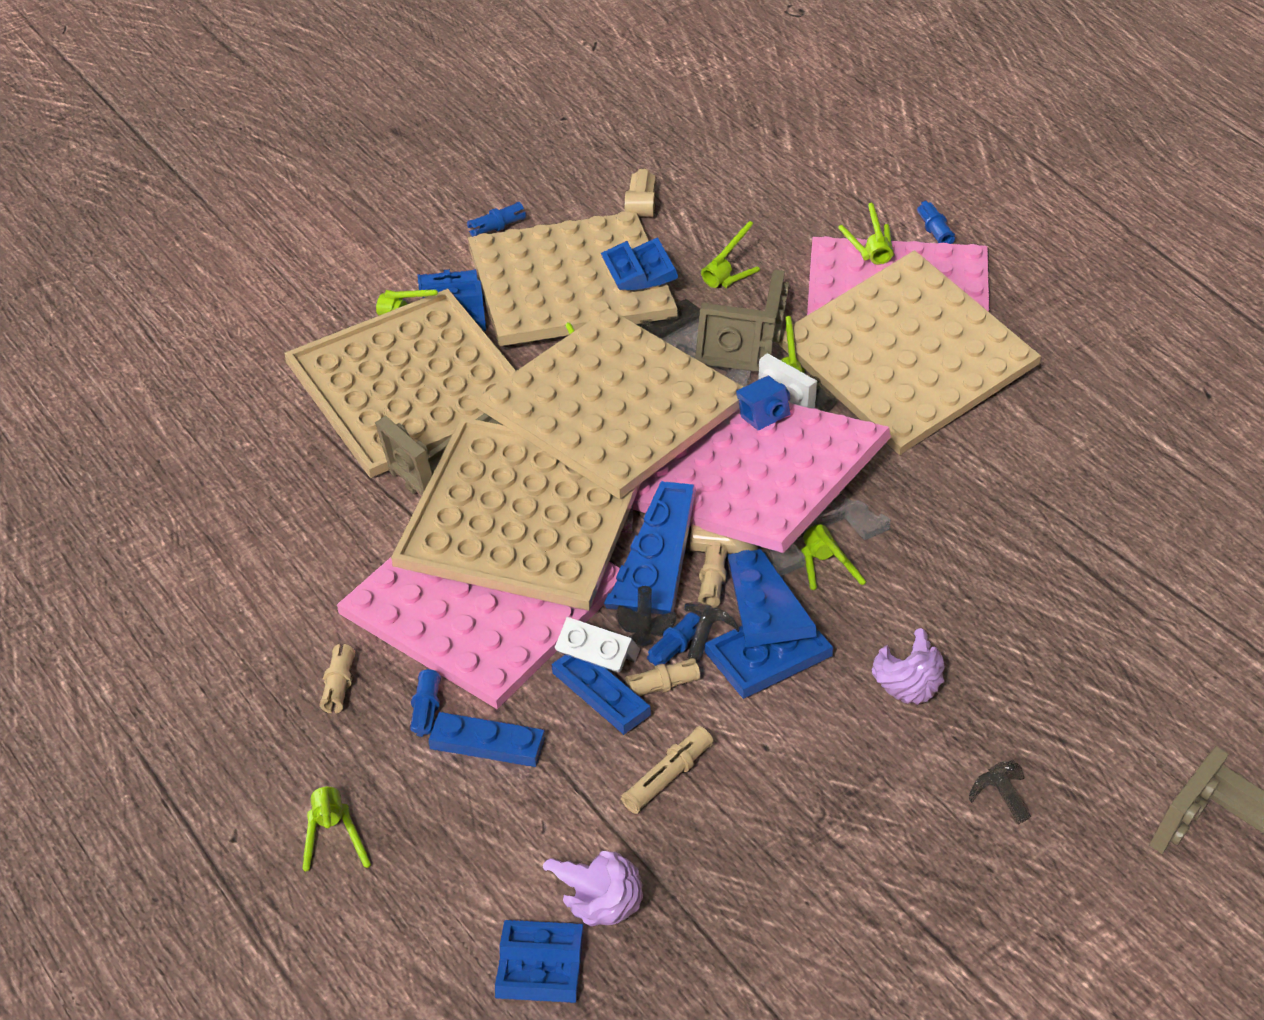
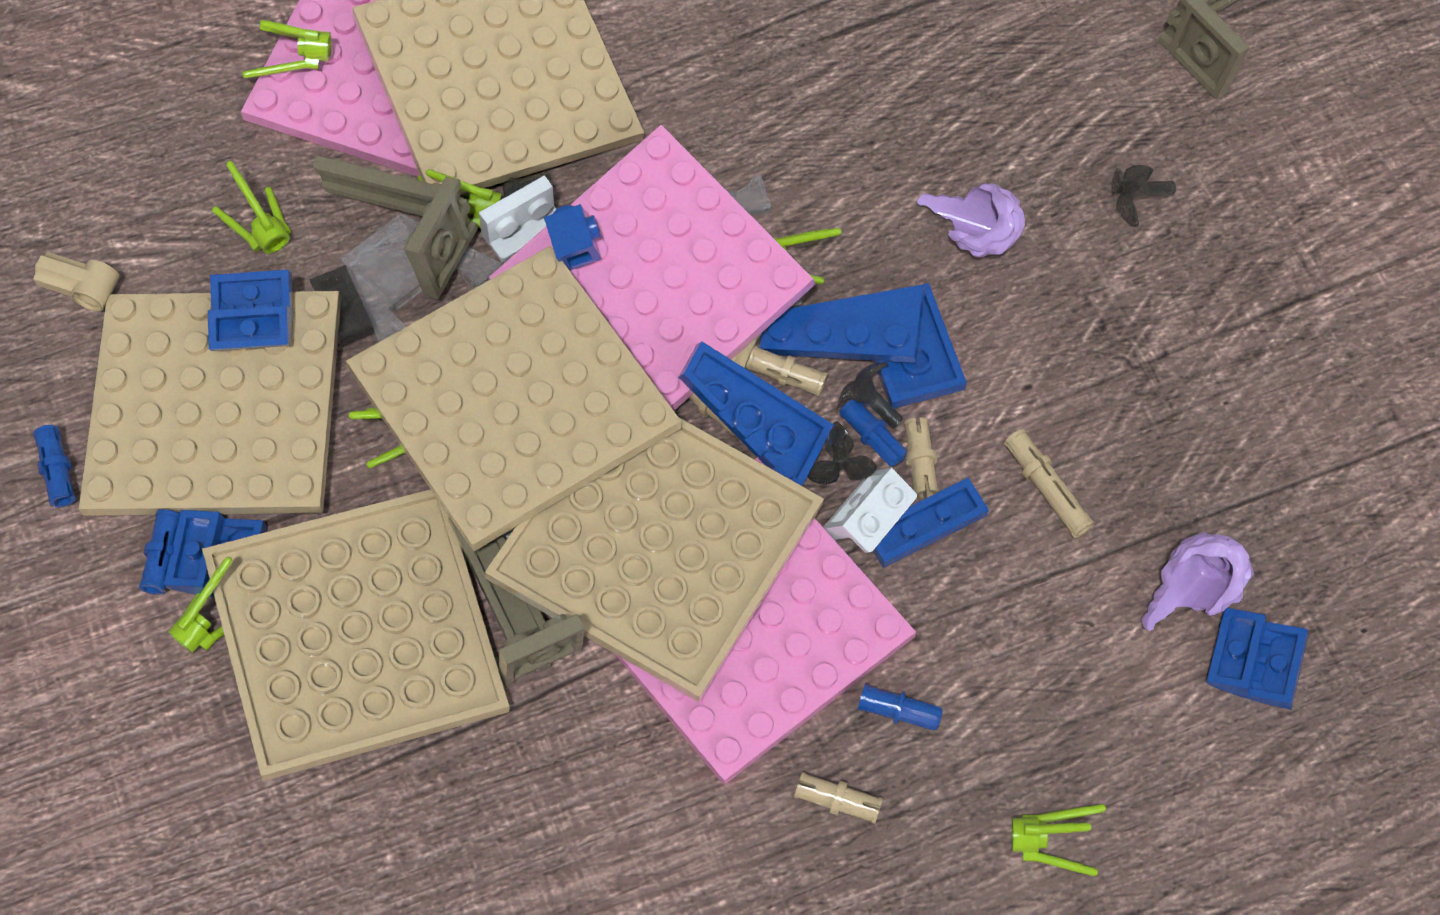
camera: 80 degrees left, 20 degrees up
blue plate [429,712,545,767] -> none

